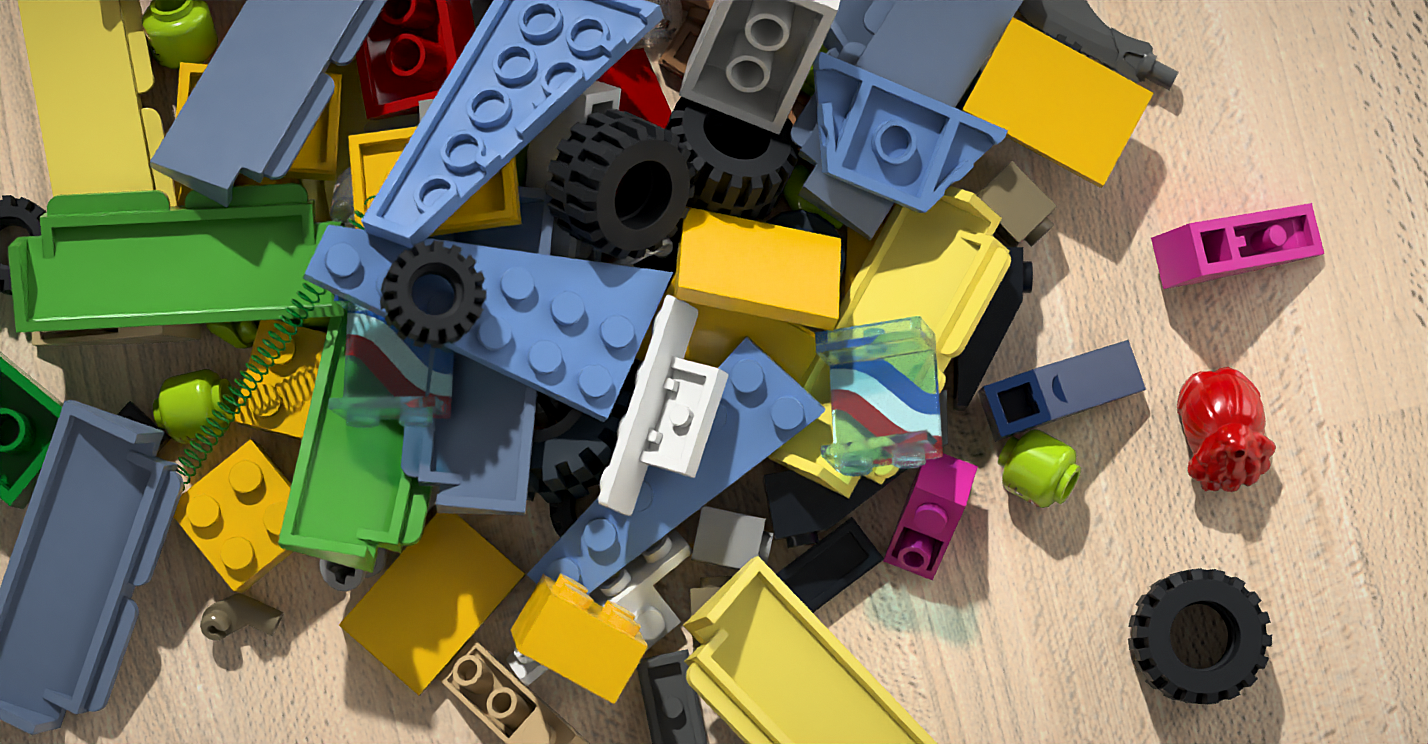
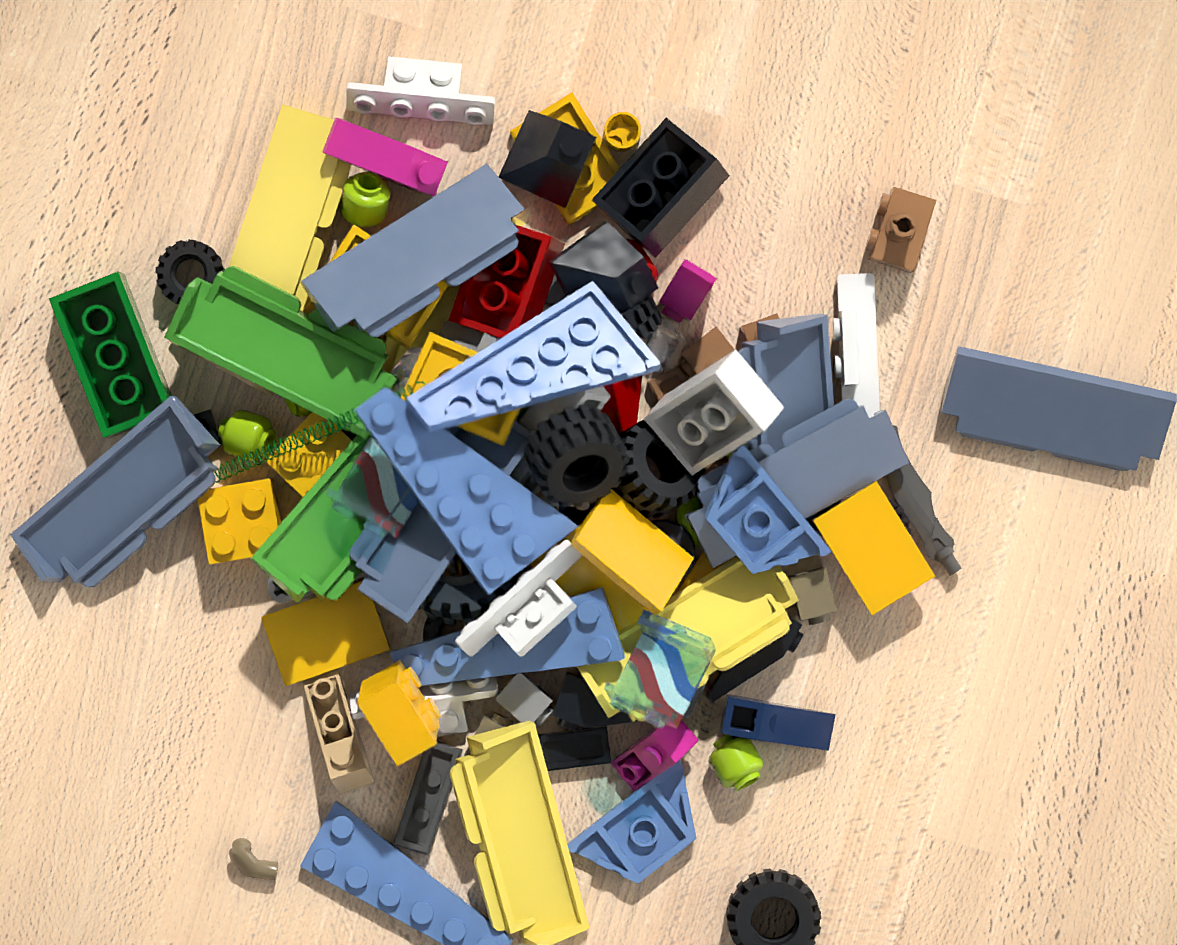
camera: 35 degrees right, 5 degrees up
dark tan arm [200,593,283,641] -> none
black tyre [380,240,487,349] -> none
dark pink slope [1151,203,1325,289] -> none
red hair [1177,367,1276,492] -> none
none -> medium blue wing [567,760,697,884]

